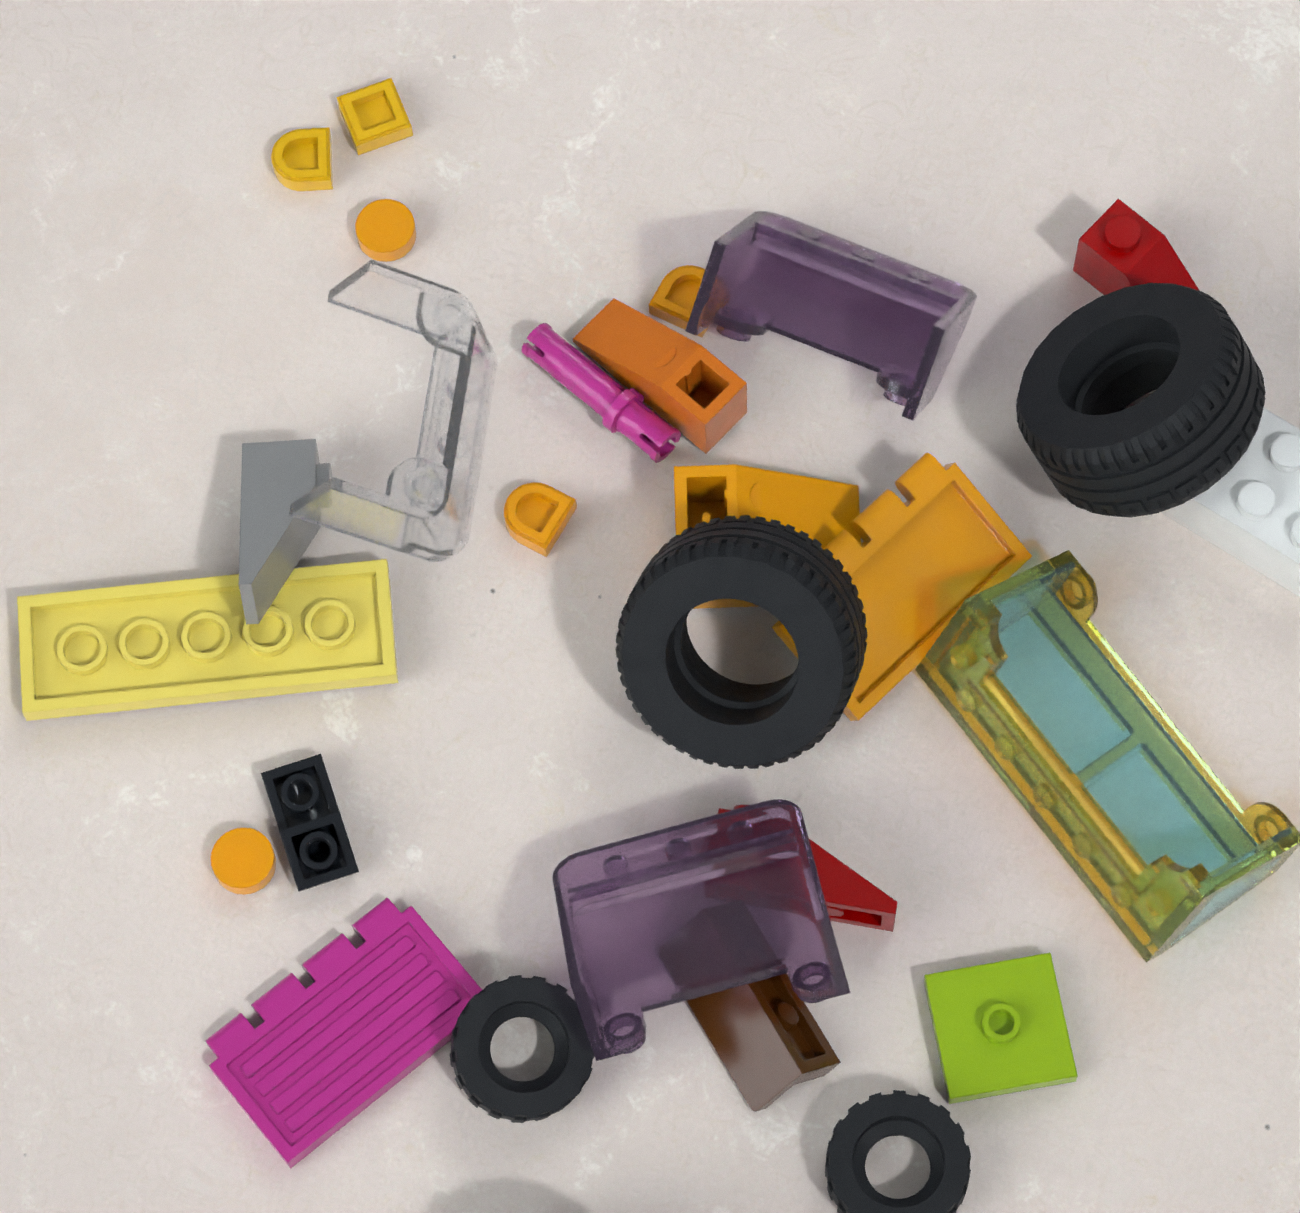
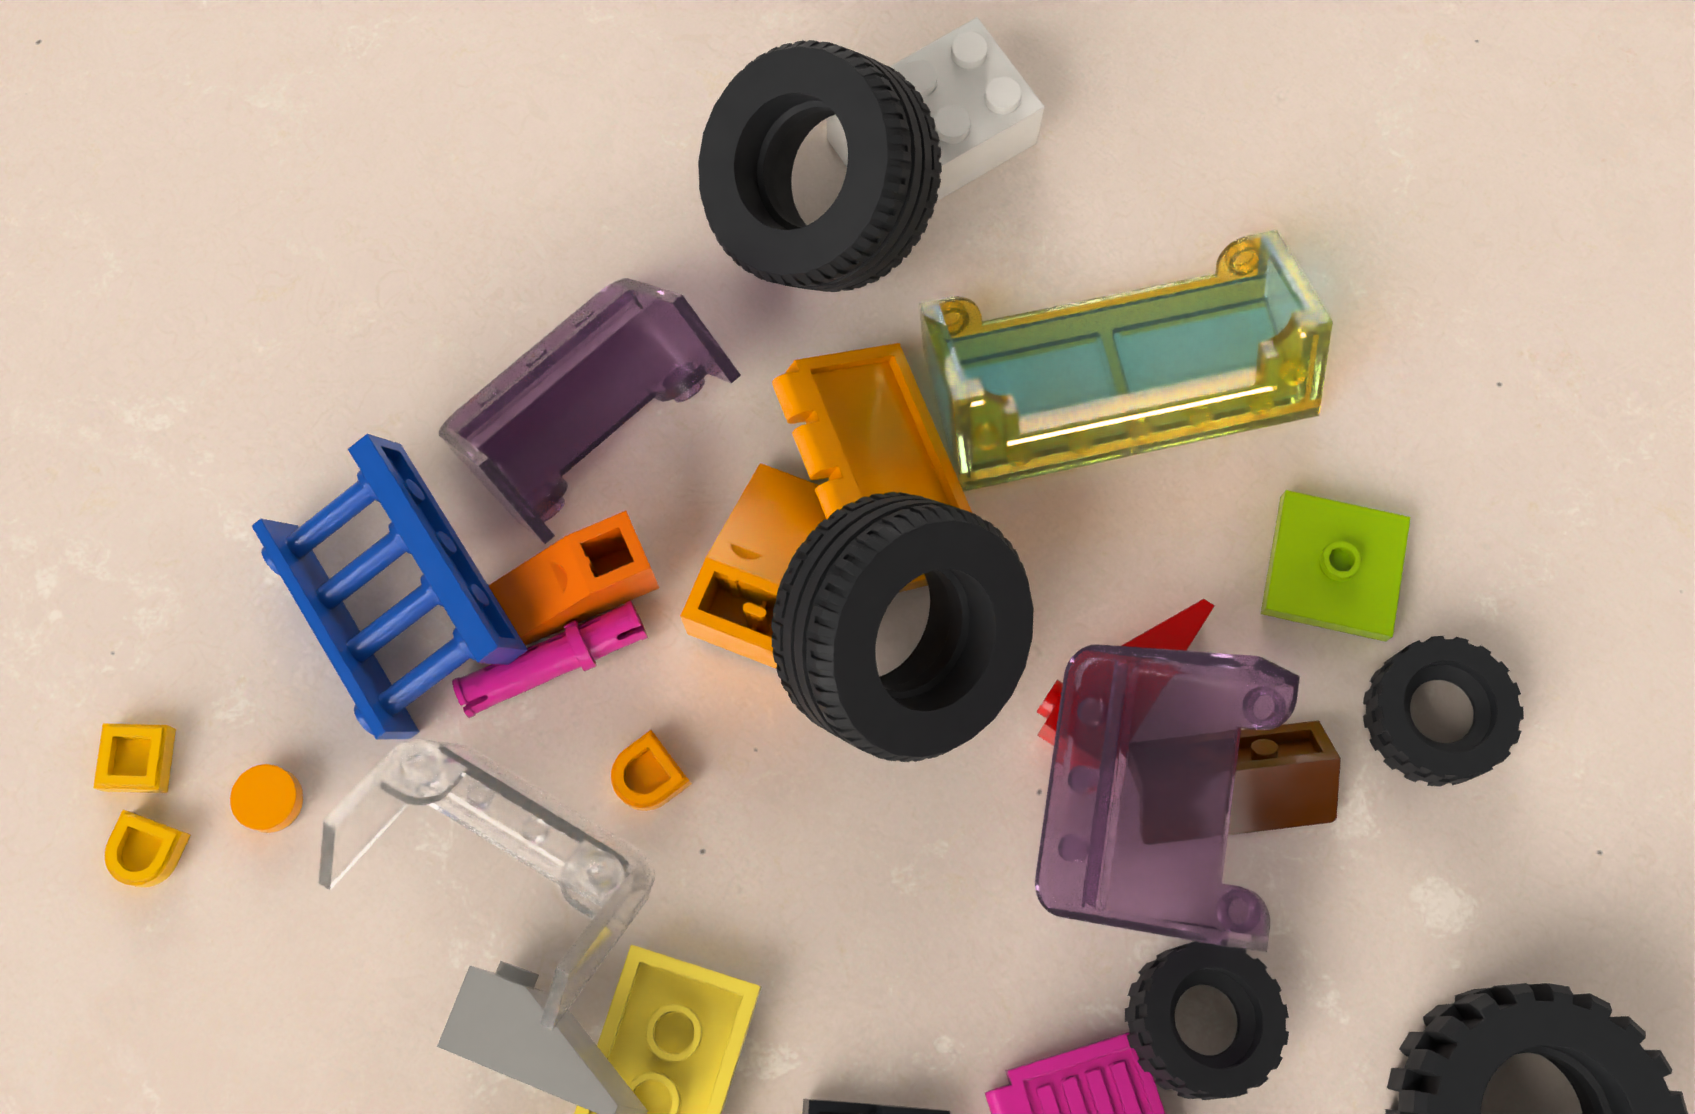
camera: 70 degrees left, 5 degrees up
light orange tile [649,265,719,338] -> none
red slope [1073,198,1200,295] -> none
none -> blue fence [252,434,528,740]

